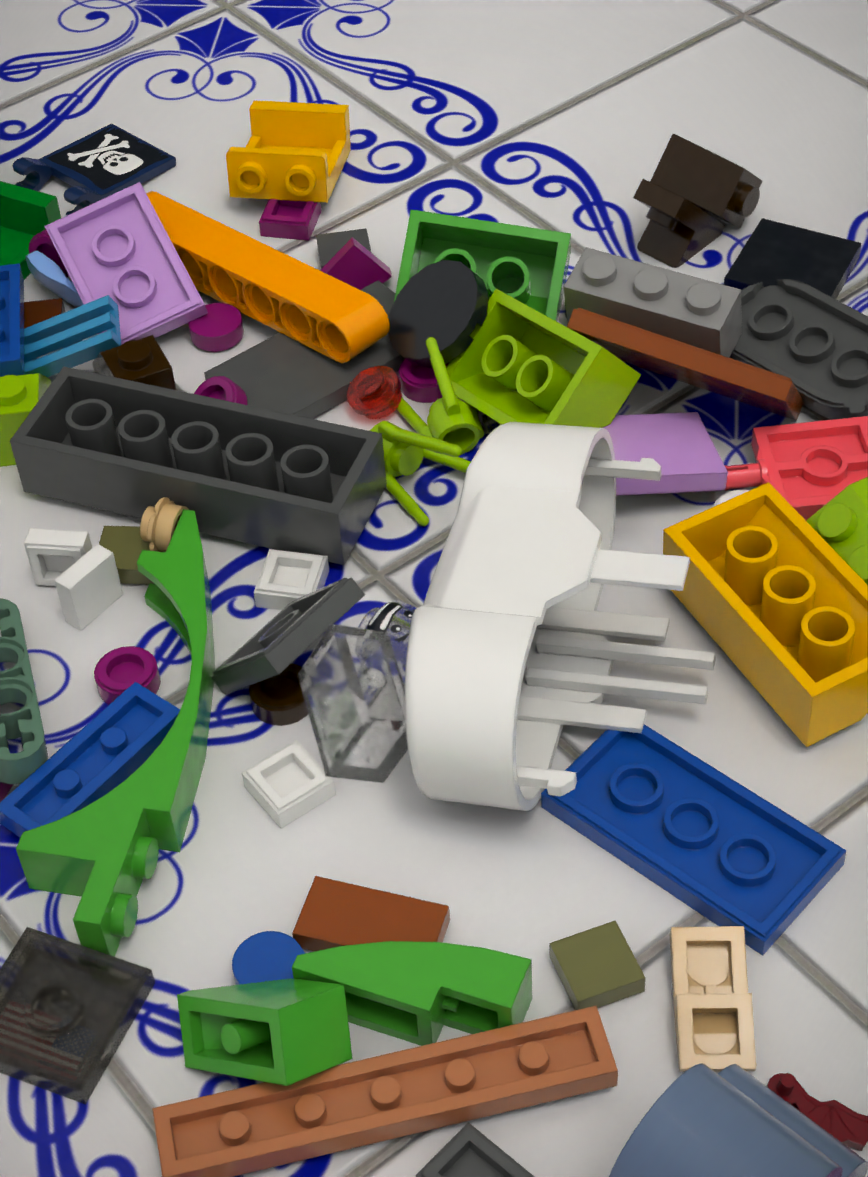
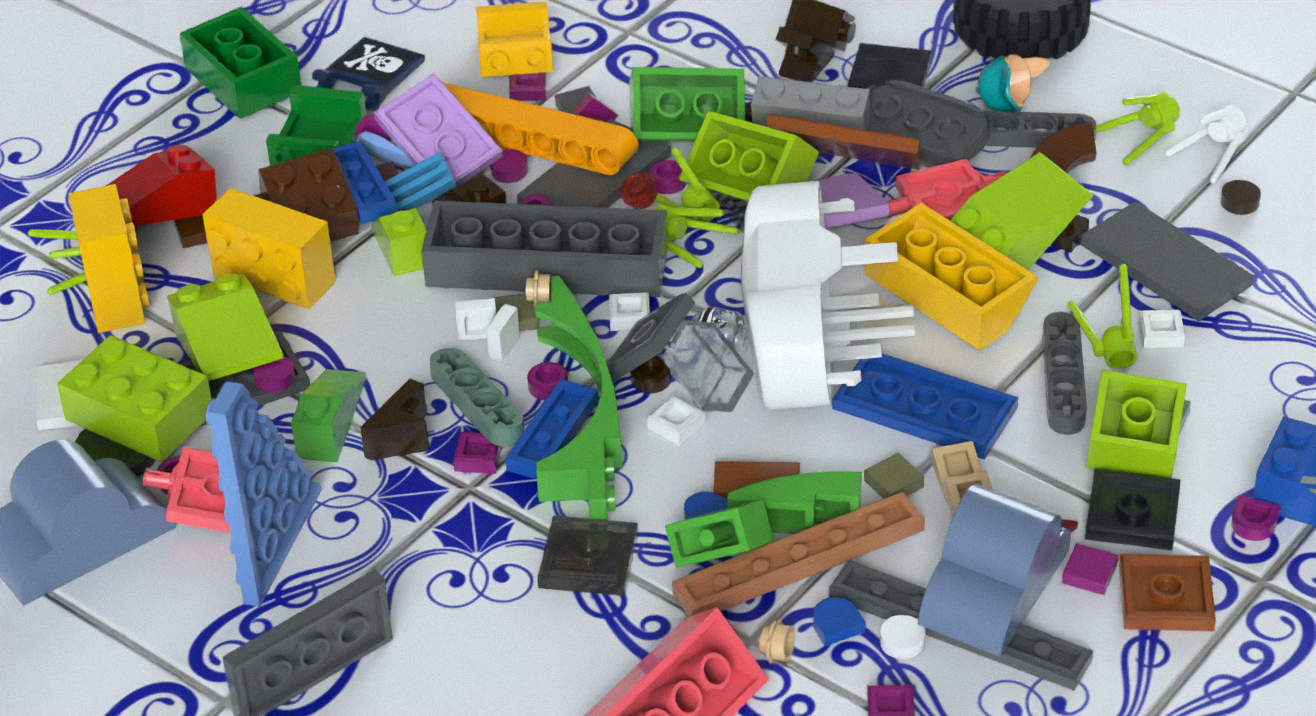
camera: 15 degrees left, 5 degrees down
black tile [388,260,489,368] -> none

